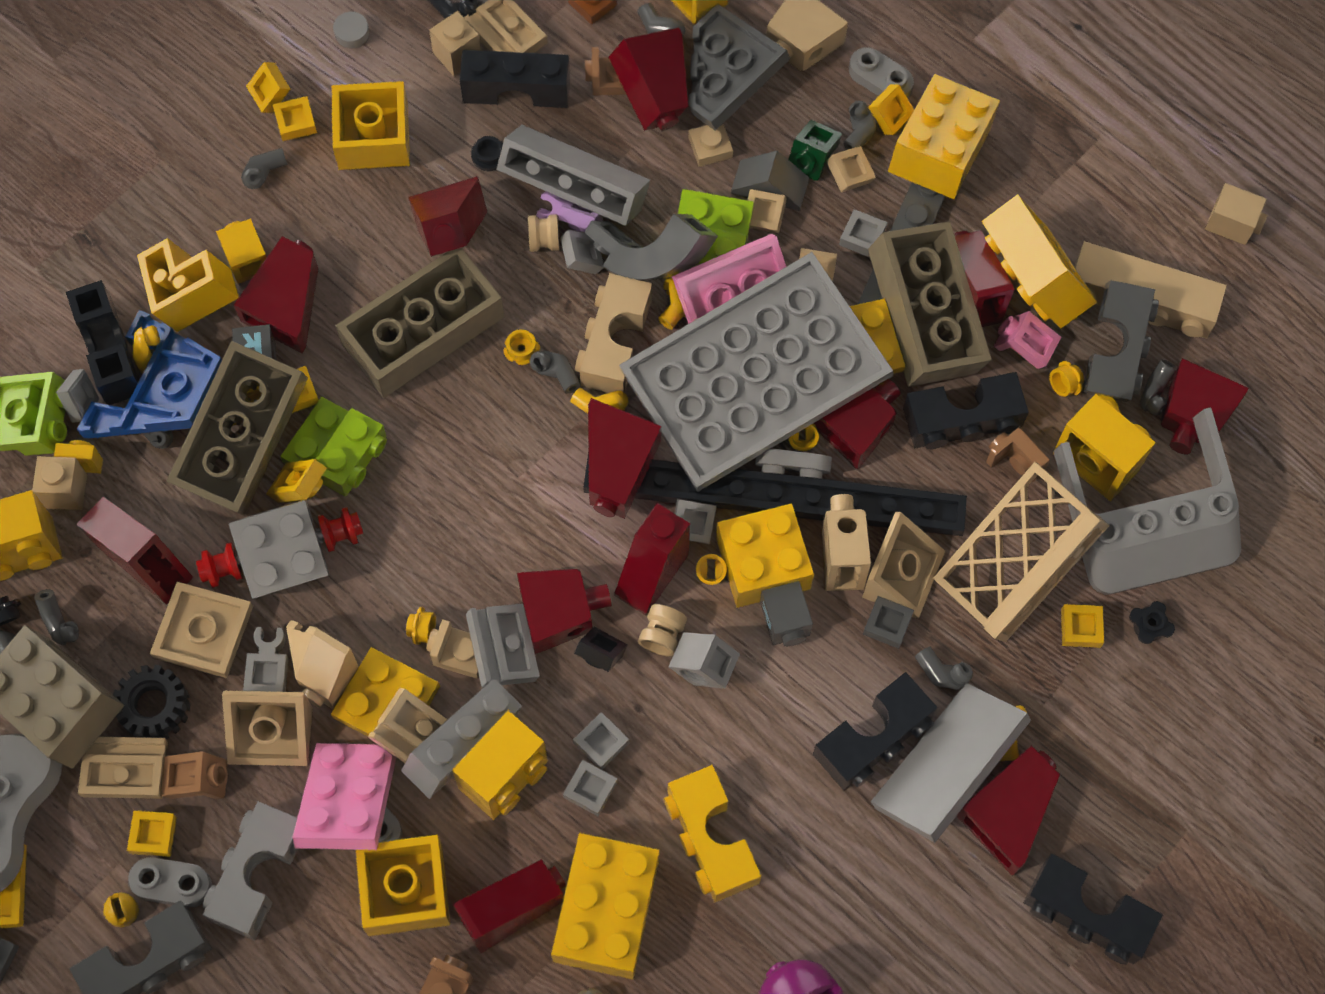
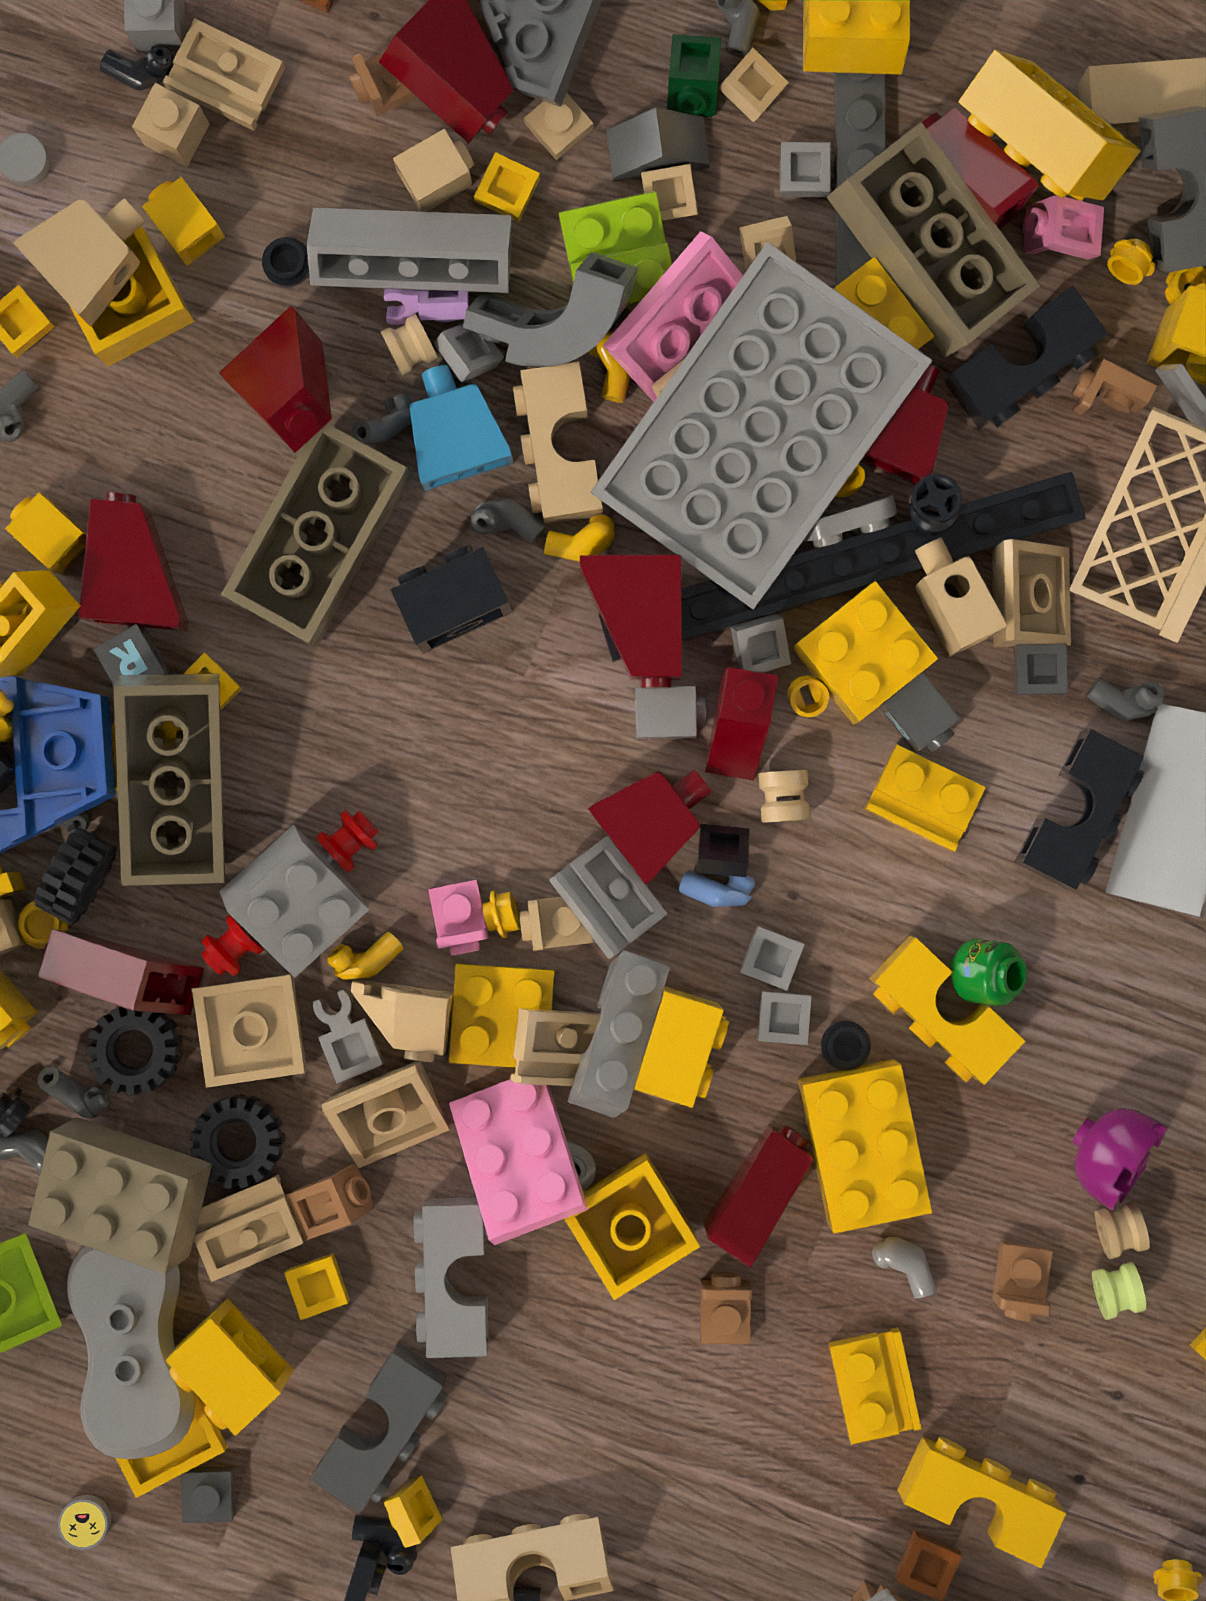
camera: 25 degrees left, 20 degrees up
yellow hinge [103,892,139,927] -> none
light grey plate [128,857,212,908] -> none
yellow plate [266,459,327,502] -> none
lime plate [280,397,387,497] -> none
black arch [460,50,570,108] -> none
yellow plate [503,329,540,365] -> none
light grey brick [668,632,740,689] -> none
none -> tan torso [13,198,145,326]
none -> yellow plate [17,901,68,949]
none -> black tyre [34,827,117,925]
none -> black tyre [86,1007,183,1096]
none -> yellow brick [142,177,225,266]
none -> yellow brick [165,1298,294,1436]
none -> yellow arm [327,932,404,980]
none -> dark grey arm [352,393,412,445]
none -> black brick [390,545,512,654]
none -> tan brick [393,128,475,212]
none -> dark azure torso [410,365,514,491]
none -> bright pink bracket [428,879,489,956]
none -> yellow plate [474,152,540,223]
none -> light grey brick [635,686,706,740]
none -> medium blue arm [679,870,755,907]
none -> black plate [821,1020,871,1070]
none -> yellow plate [864,745,986,852]
none -> black wheel [909,474,962,535]
none -> green head [949,938,1027,1006]

